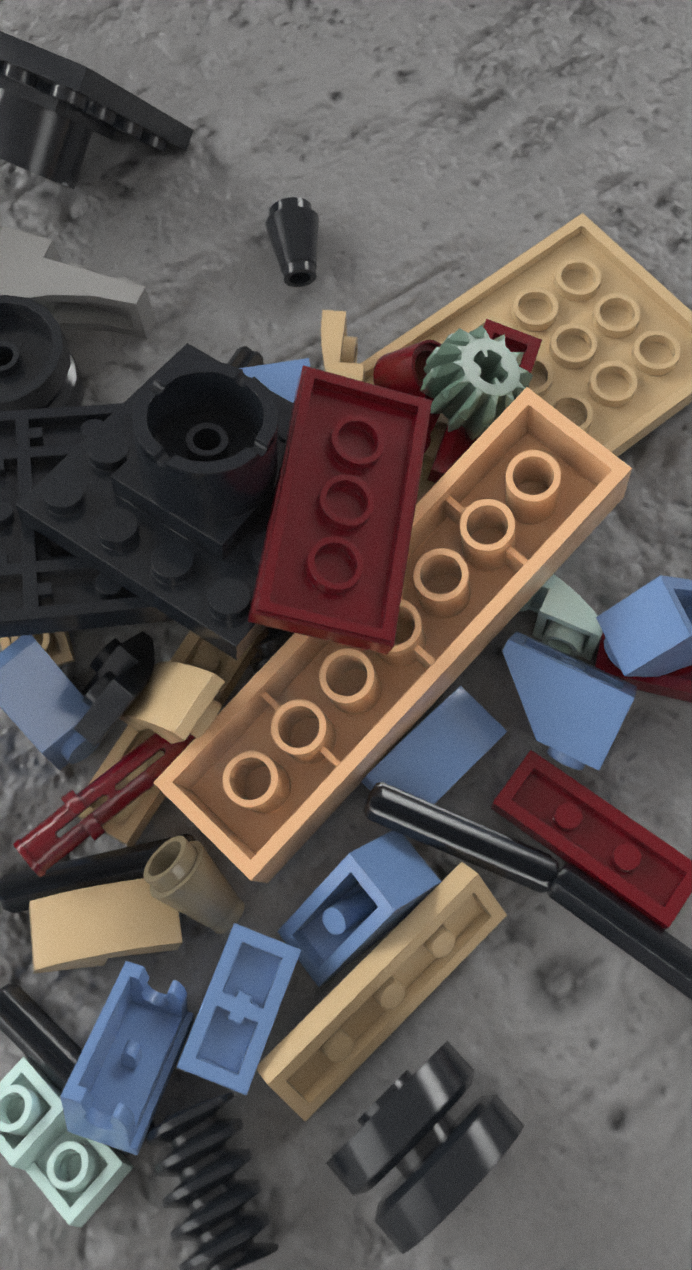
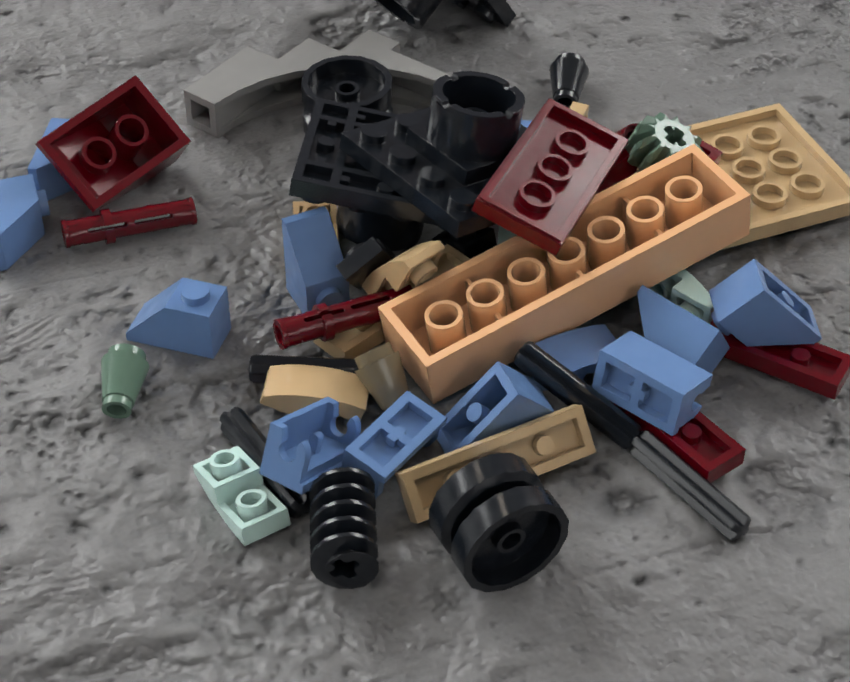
camera: 10 degrees right, 25 degrees down
none -> medium blue hinge [592,331,713,436]

